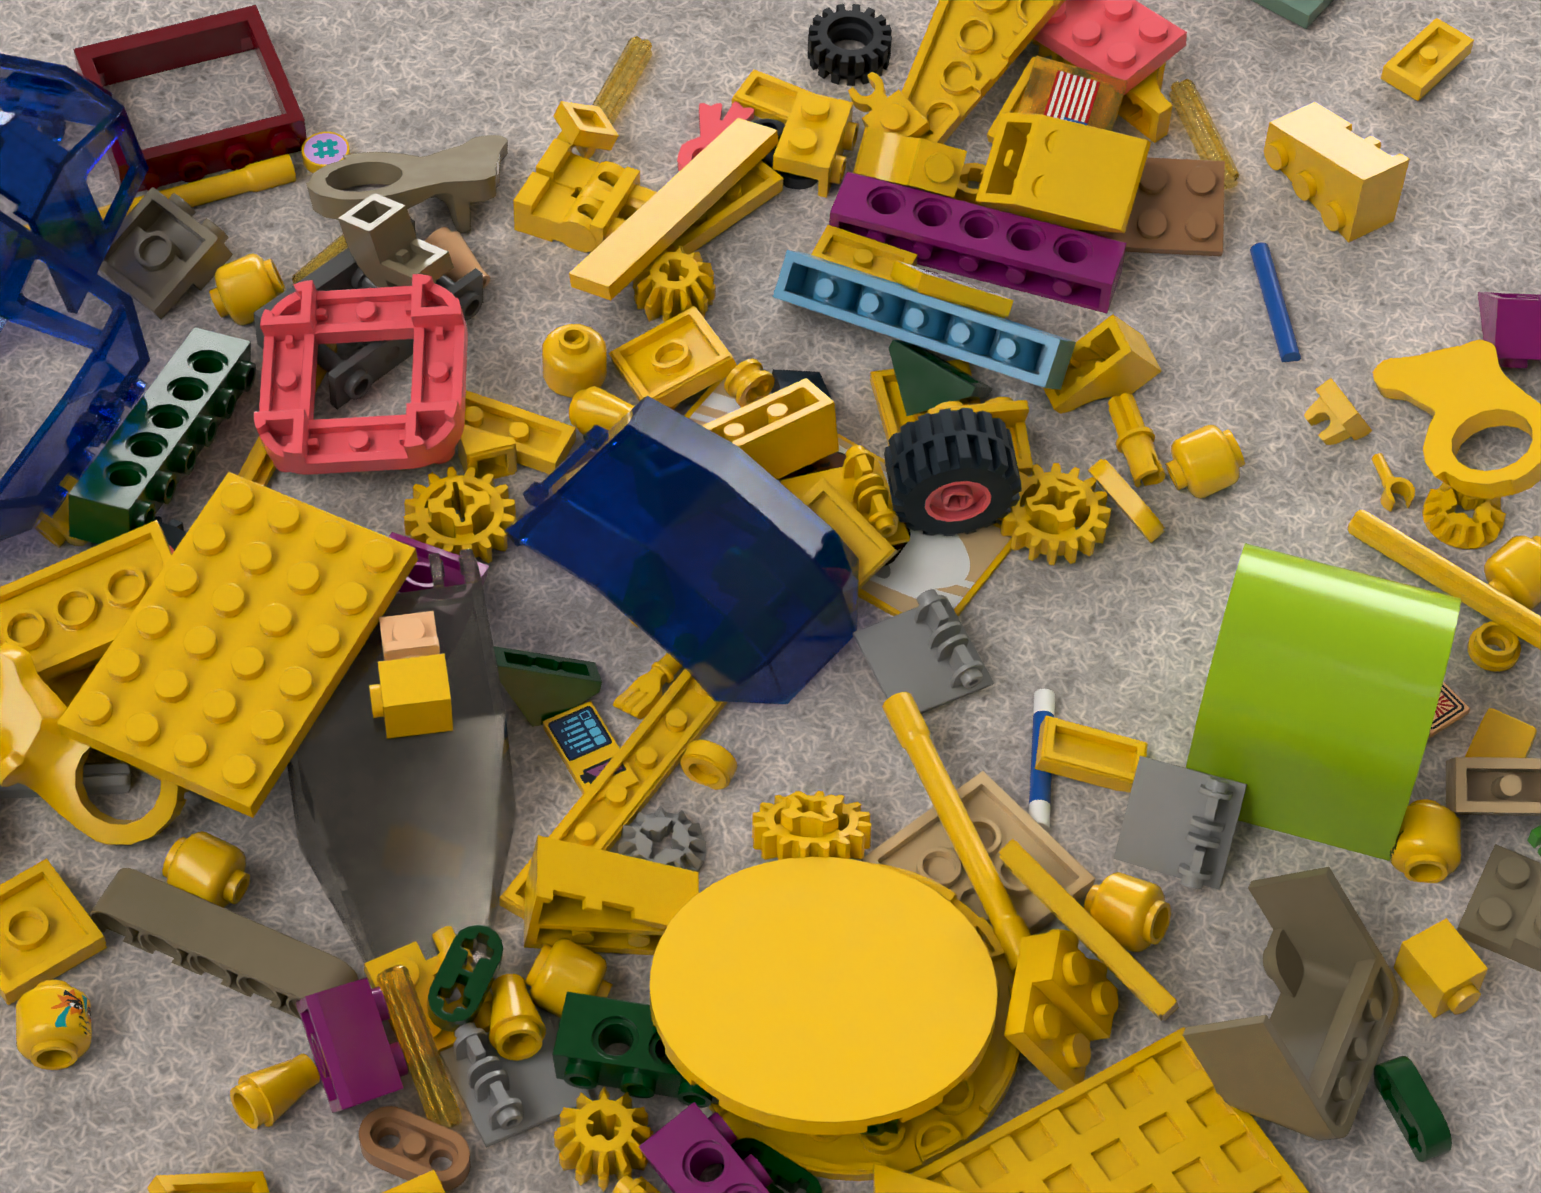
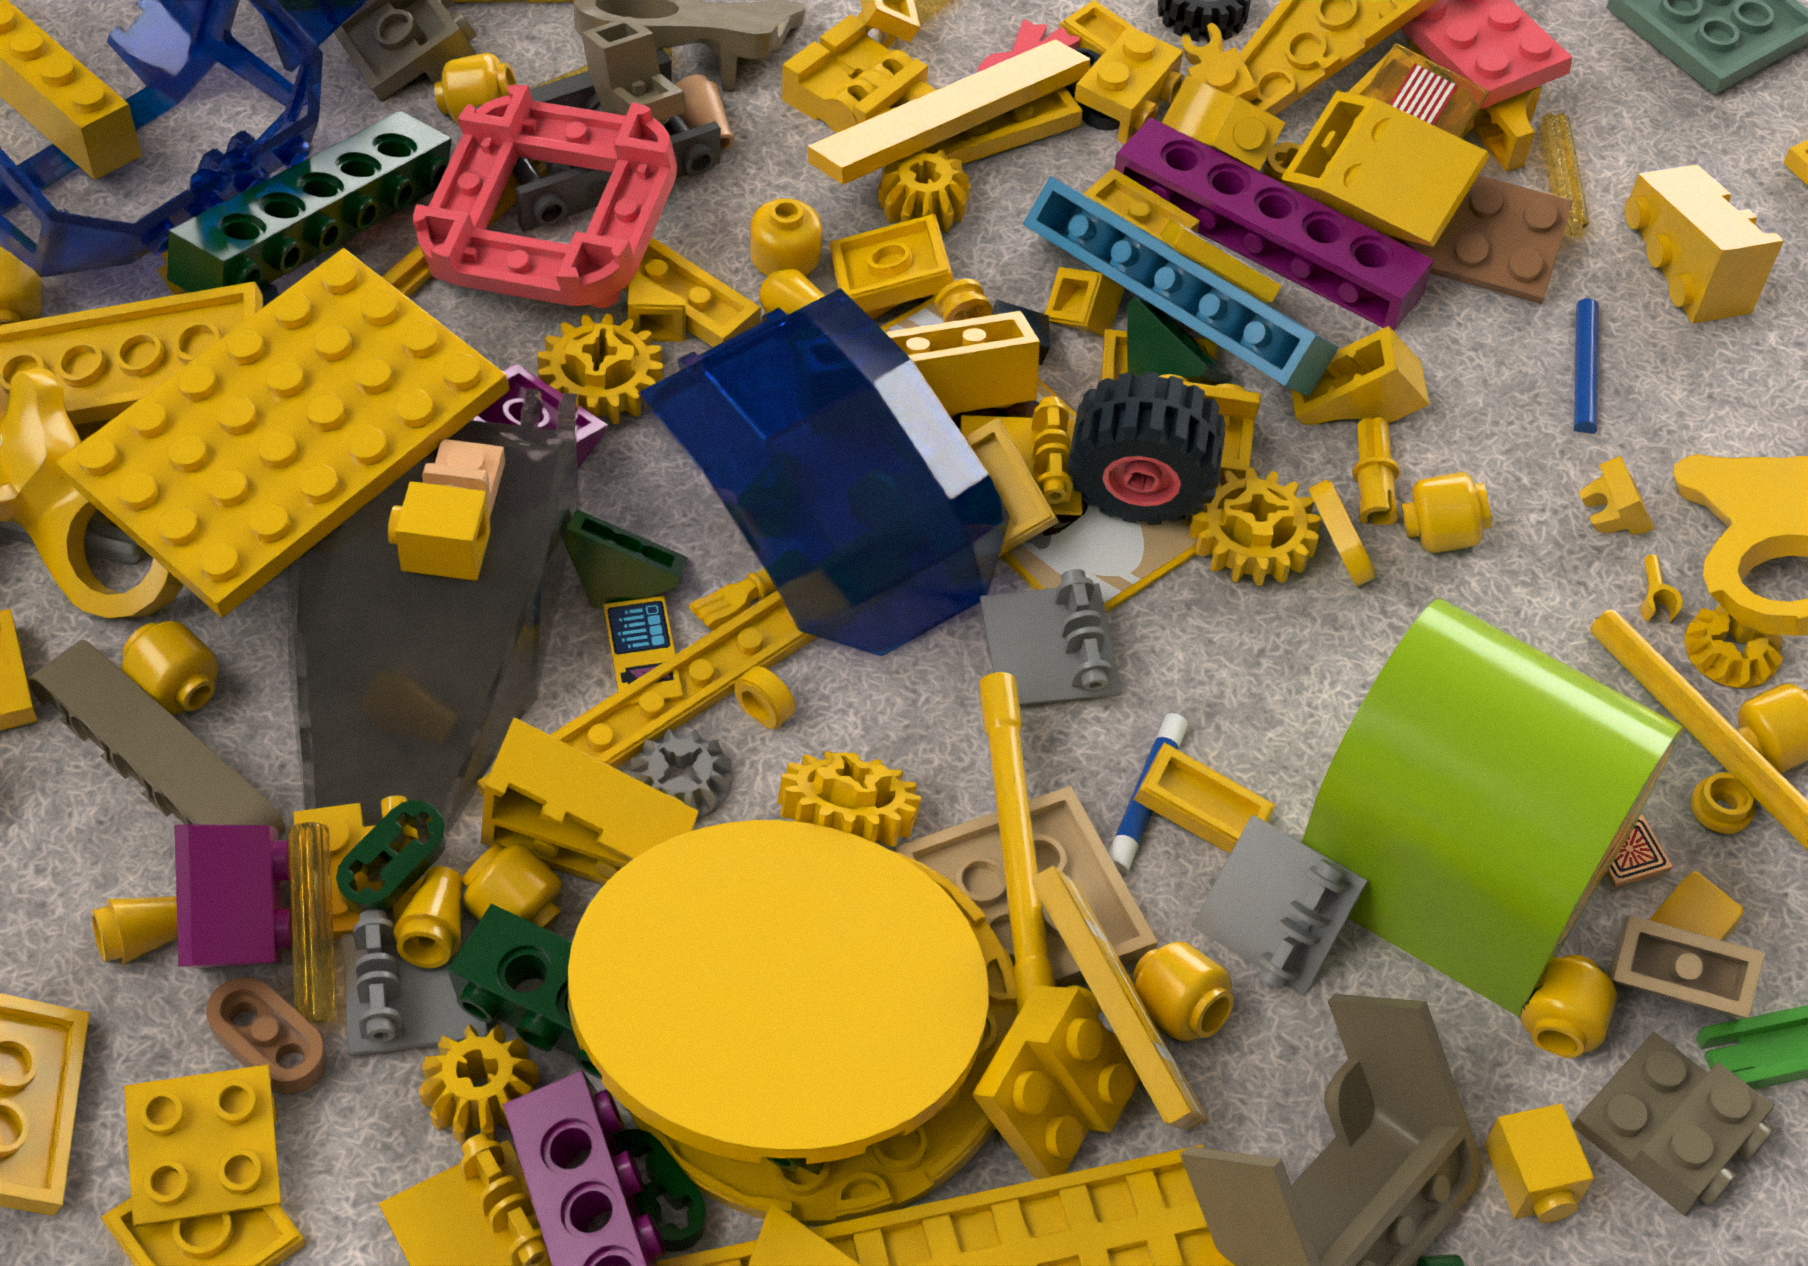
camera: 15 degrees right, 0 degrees up
none -> yellow slope [1044,267,1125,337]

